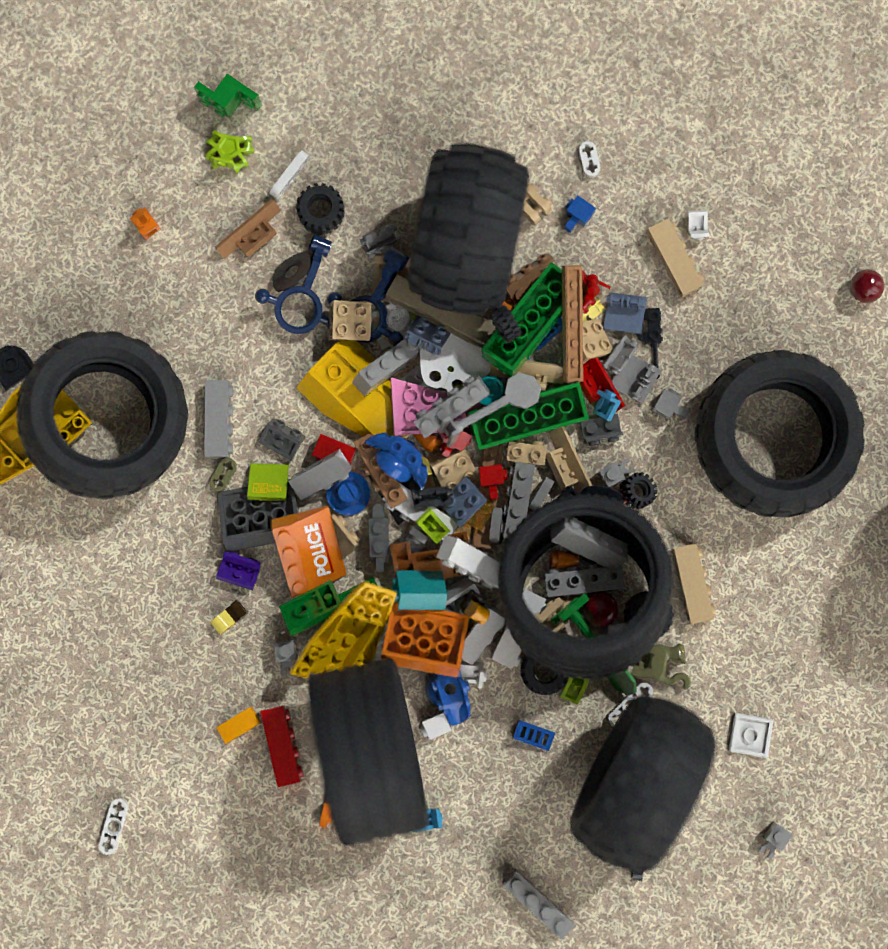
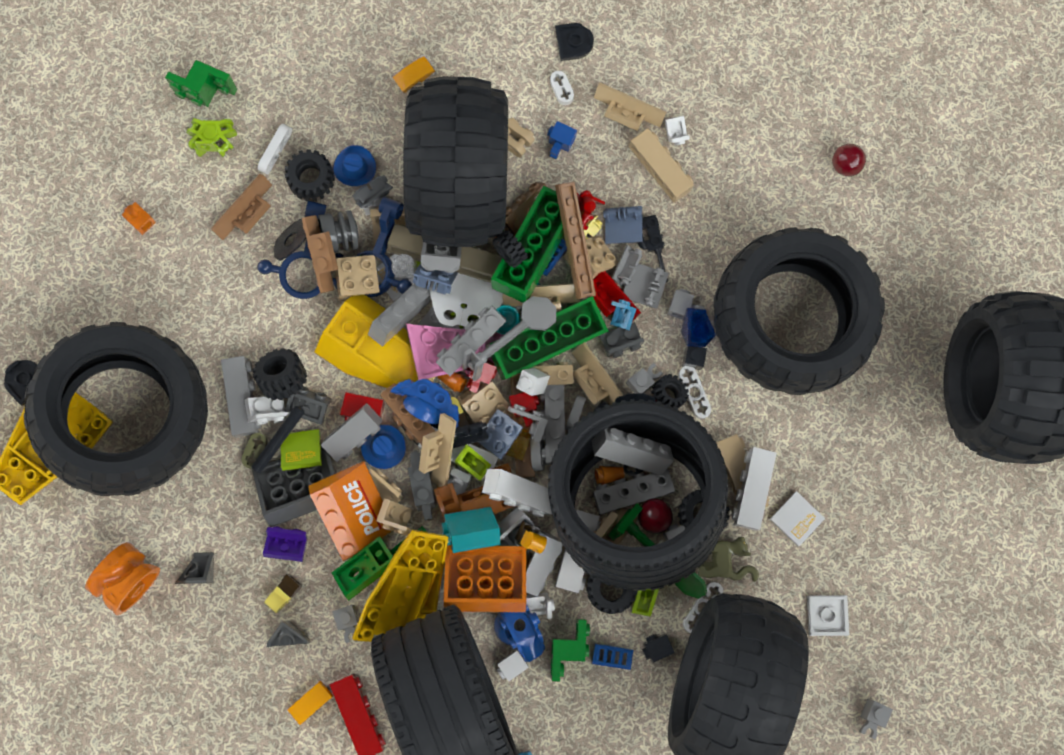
camera: 20 degrees left, 5 degrees down
none -> orange piece [85,542,160,615]
none -> dark grey slope [175,552,214,584]
none -> white bracket [244,397,291,425]
none -> black axle [251,406,305,473]
none -> black tyre [253,348,307,400]
none -> dark grey slope [267,621,310,647]
none -> medium nougat bracket [302,215,338,293]
none -> dark grey wheel [318,210,359,253]
none -> blue hat [333,145,376,186]
none -> tan bracket [376,498,413,536]
none -> light orange slope [393,56,435,93]
none -> tan bracket [419,413,457,487]
none -> light grey slope [421,242,462,273]
none -> light grey bracket [508,404,548,442]
none -> white brick [516,368,550,396]
none -> green bracket [550,619,590,682]
none -> black tile [555,23,594,61]
none -> tan bracket [594,82,667,131]
none -> black brick [642,634,675,663]
none -> white beam [678,366,711,419]
none -> clear blue slope [681,308,716,347]
none -> black brick [682,345,707,370]
none -> white brick [732,447,777,531]
none -> white tile [769,491,825,547]

